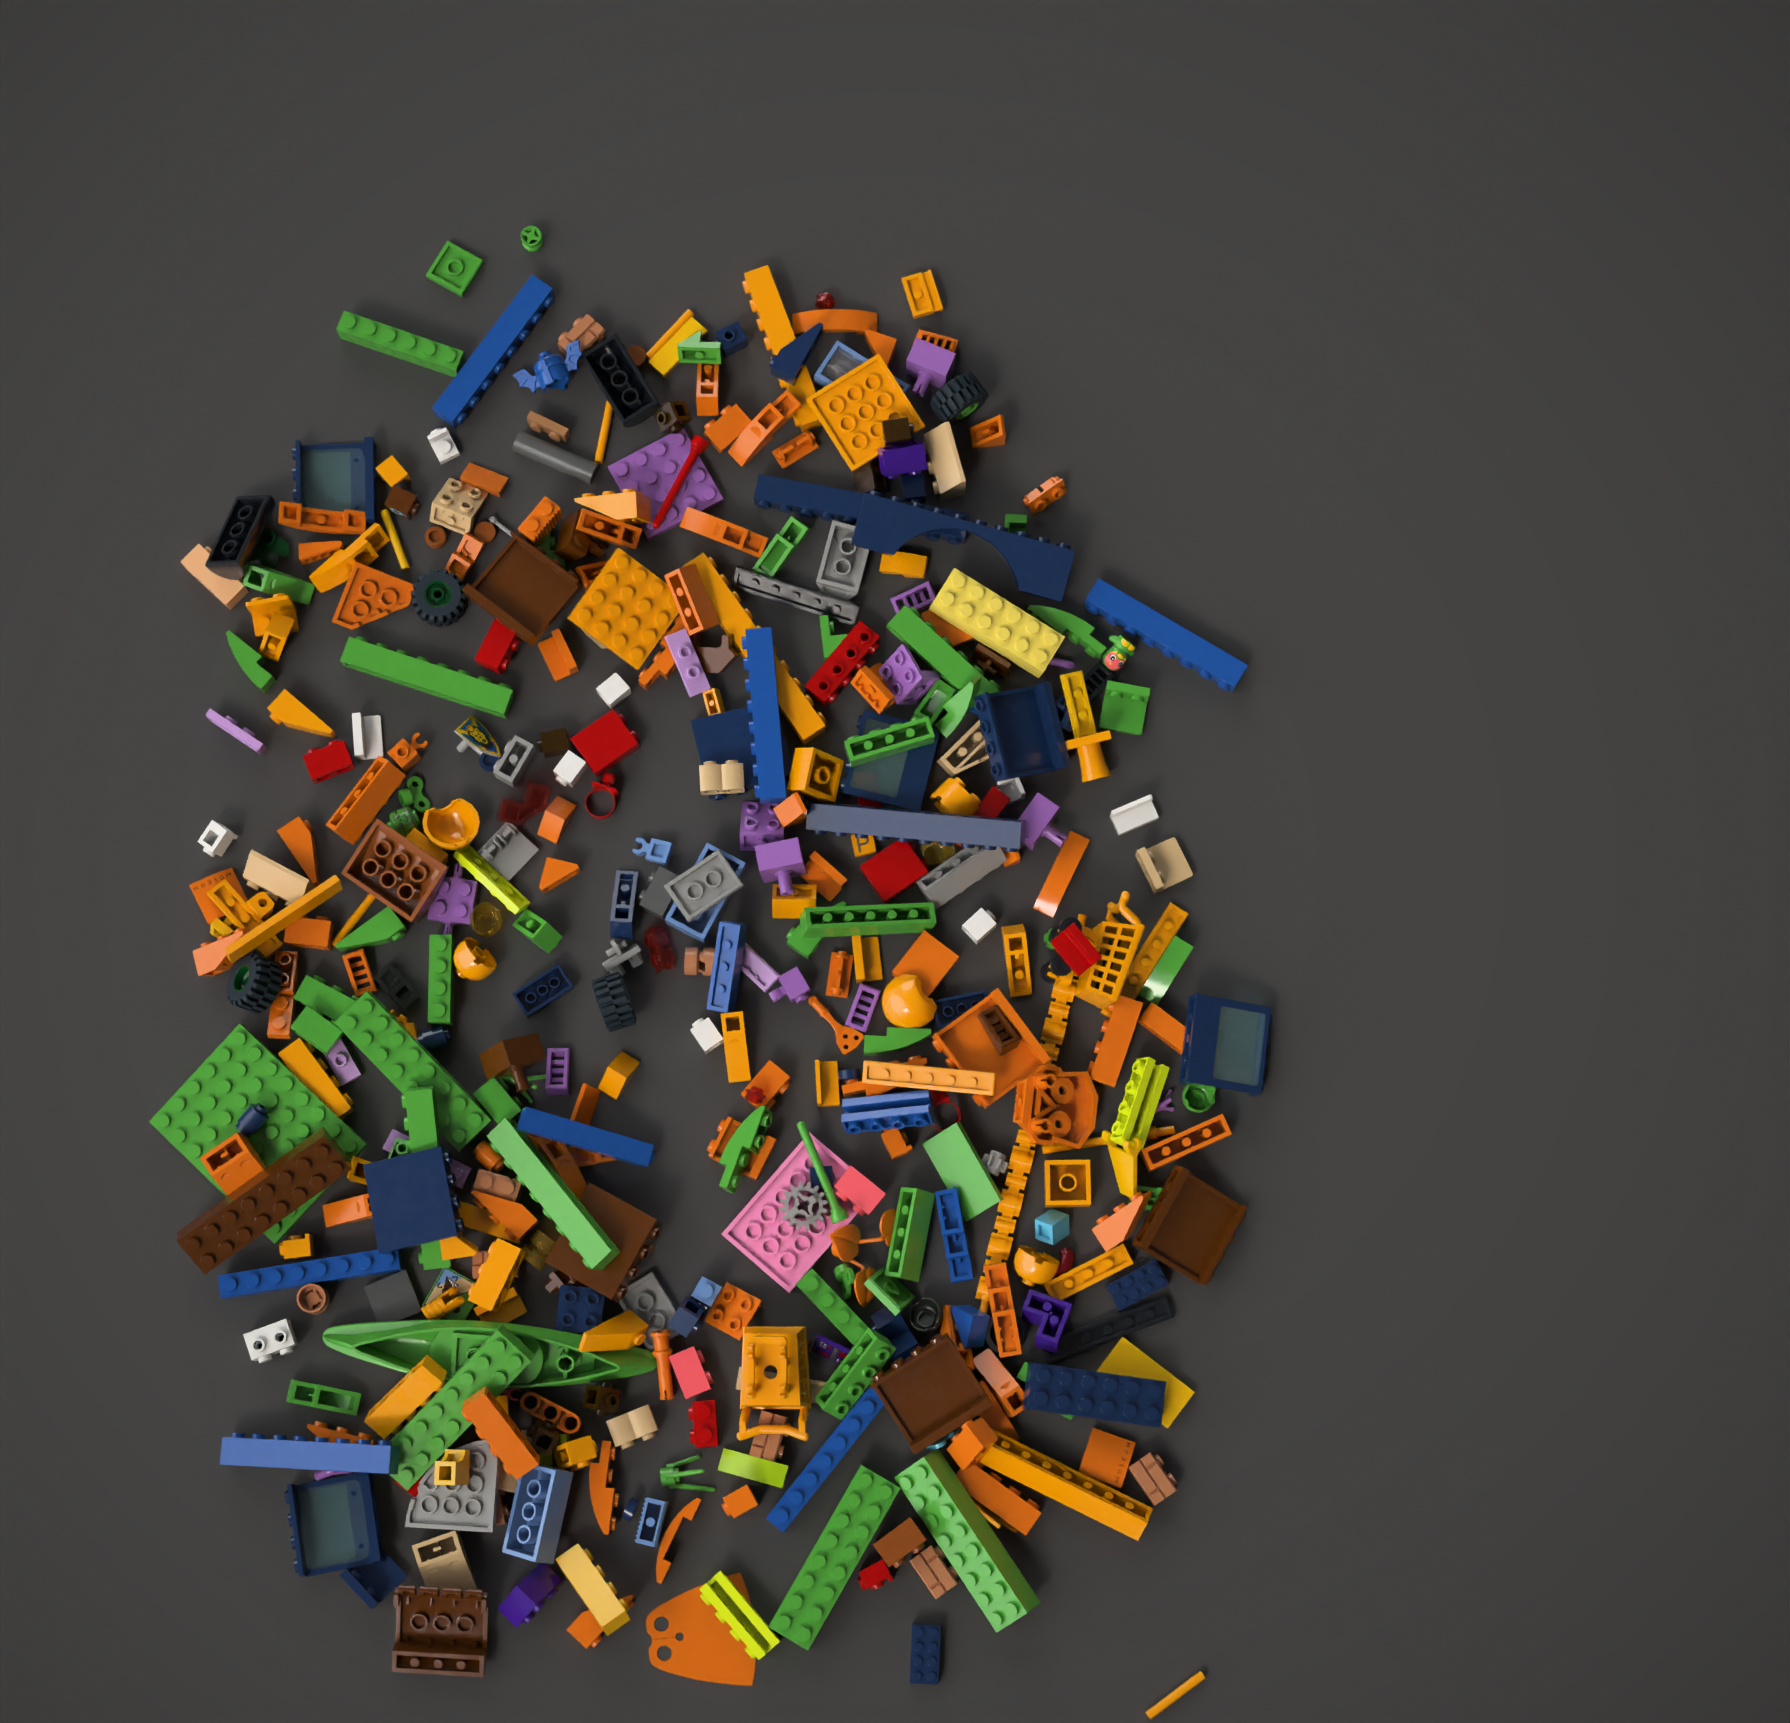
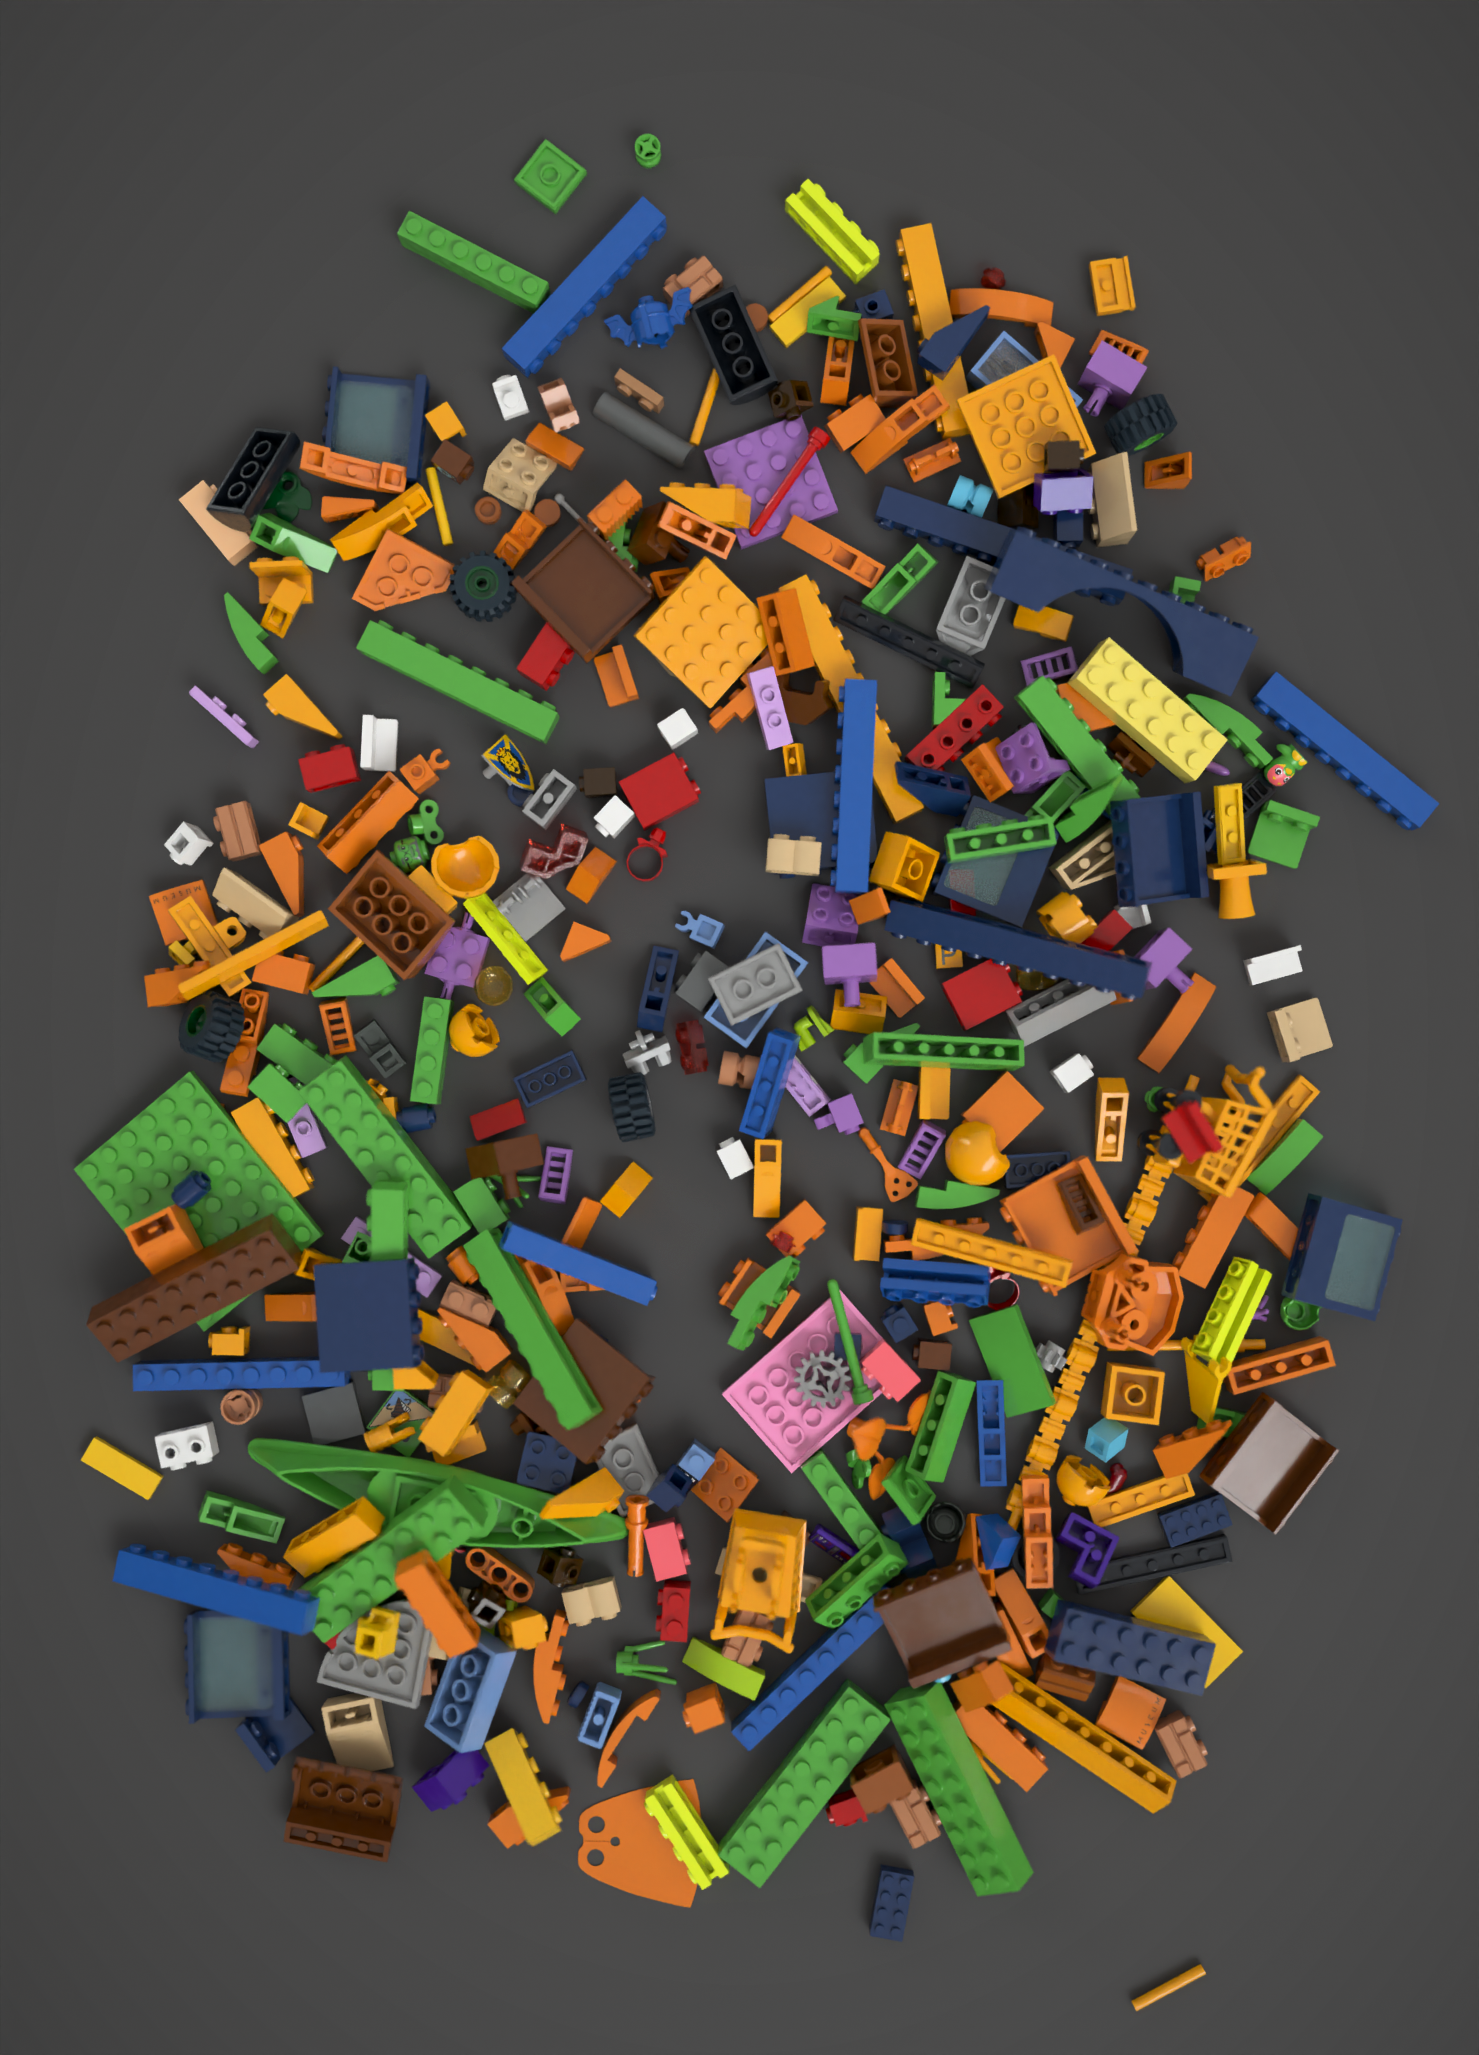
camera: 10 degrees right, 10 degrees up
none -> yellow tile [81,1436,164,1500]
none -> nougat brick [213,801,262,862]
none -> light orange panel [288,802,330,840]
none -> red slope [469,1098,528,1141]
none -> nougat brick [537,378,579,433]
none -> neon yellow brick [785,179,880,285]
none -> lime piece [794,1005,835,1052]
none -> dark orange slope [858,318,918,408]
none -> dark blue brick [880,1304,919,1343]
none -> dark blue slope [894,761,971,817]
none -> reddish brown brick [912,1338,952,1371]
none -> medium azure wheel [947,475,994,518]
none -> dark orange brick [1035,1652,1096,1702]

